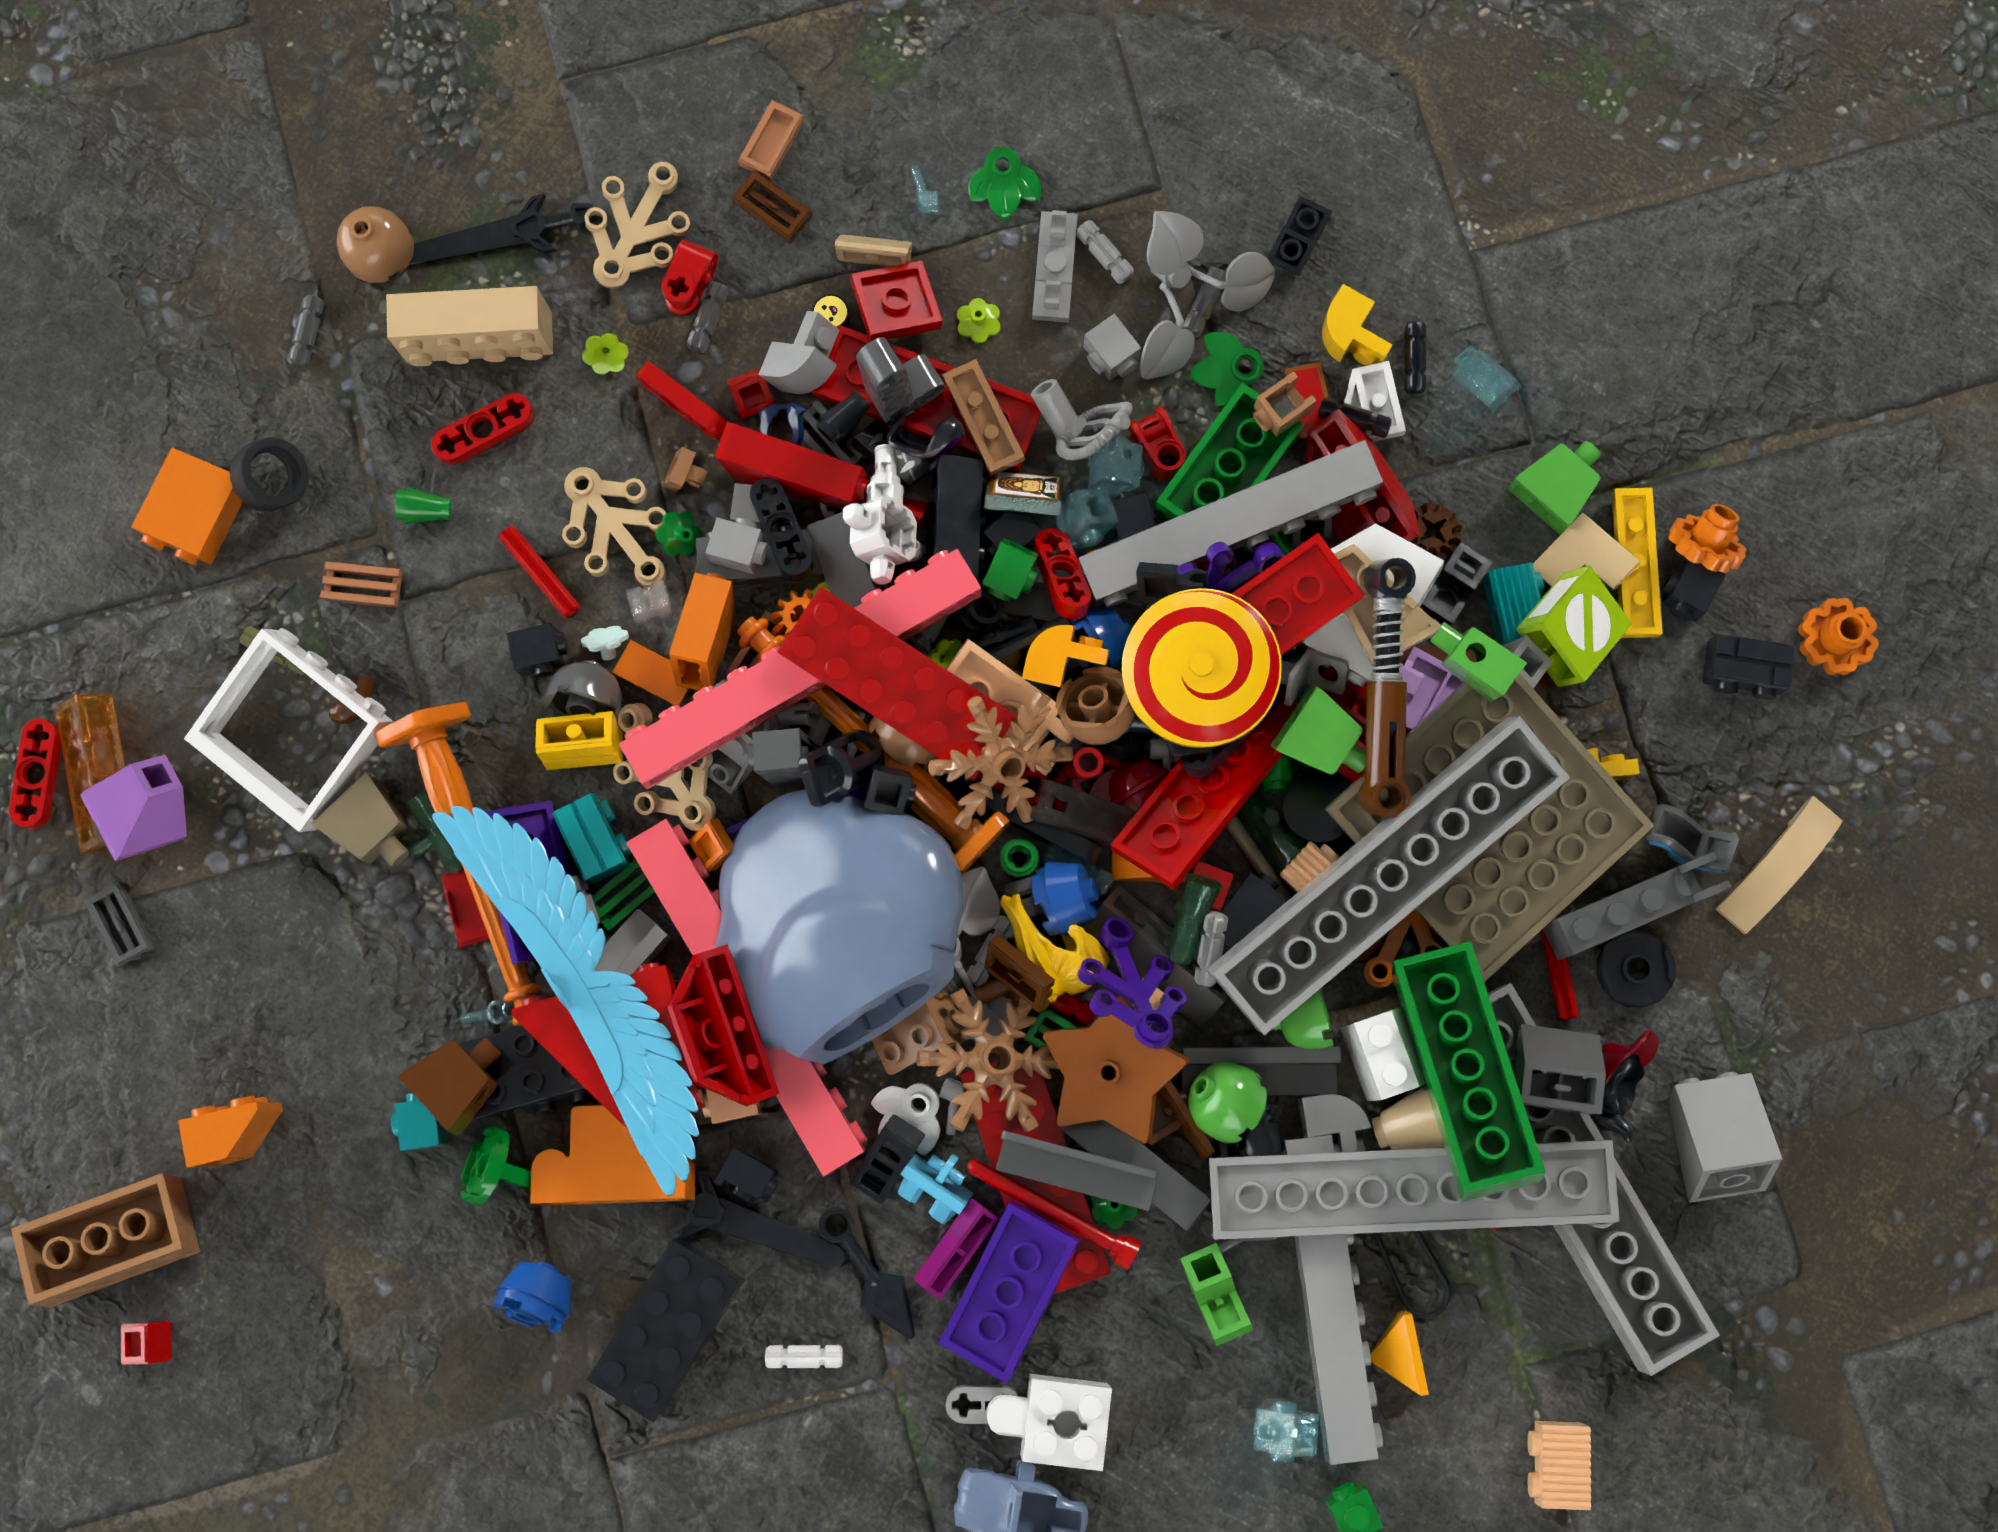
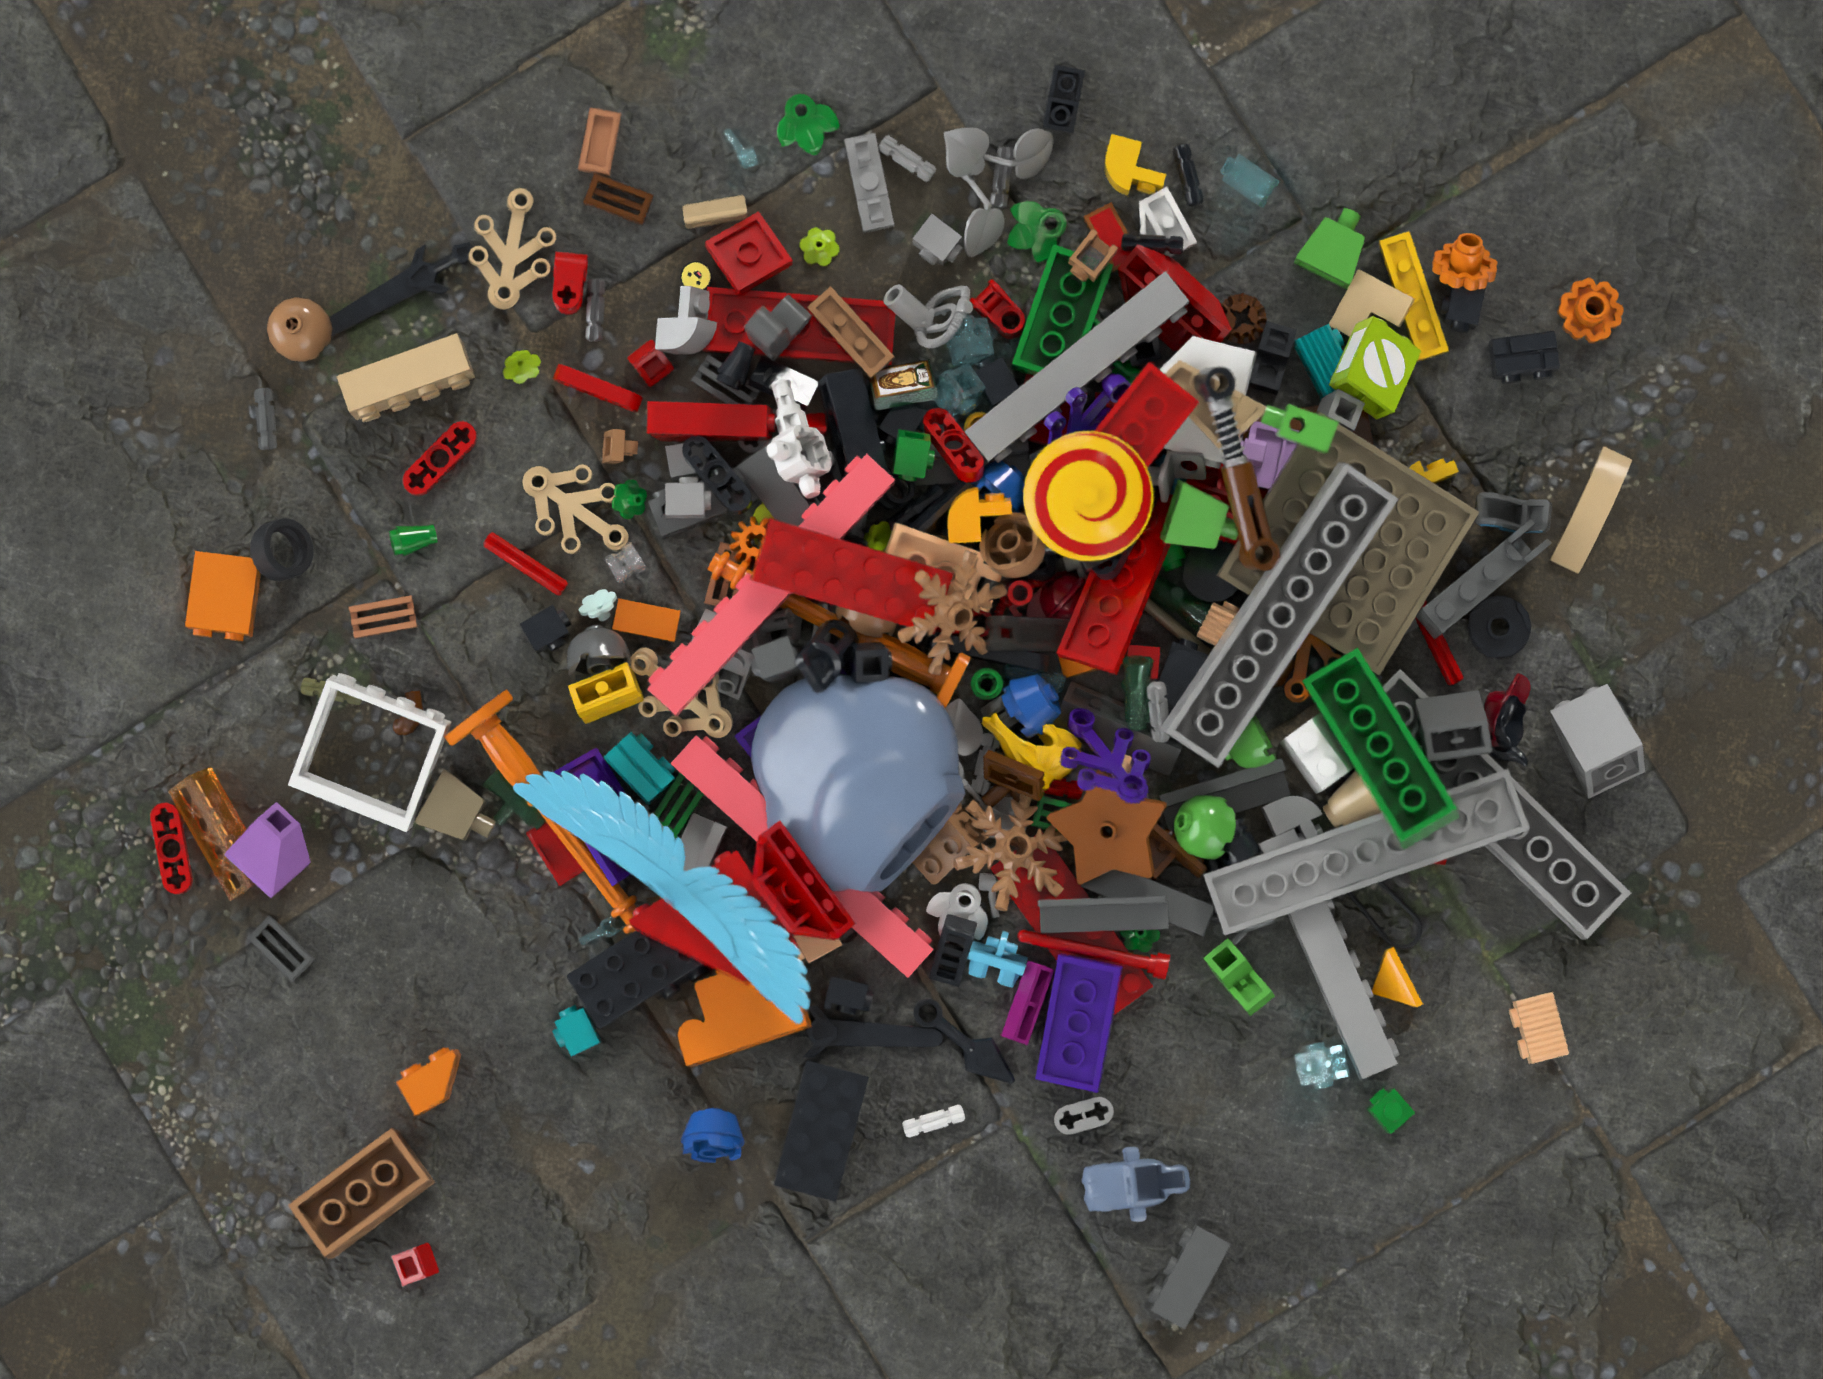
camera: 20 degrees left, 5 degrees up
reddish brown torso [398,1037,502,1137] -> none
green tile [460,1126,531,1206] -> none
orange brick [669,573,737,691] -> none
orange tile [689,818,734,872] -> none
dark blue piece [758,402,807,446] -> none
black piece [887,414,965,459] -> none
white brick [986,1374,1112,1471] -> none
black plate [1136,562,1208,604] -> none

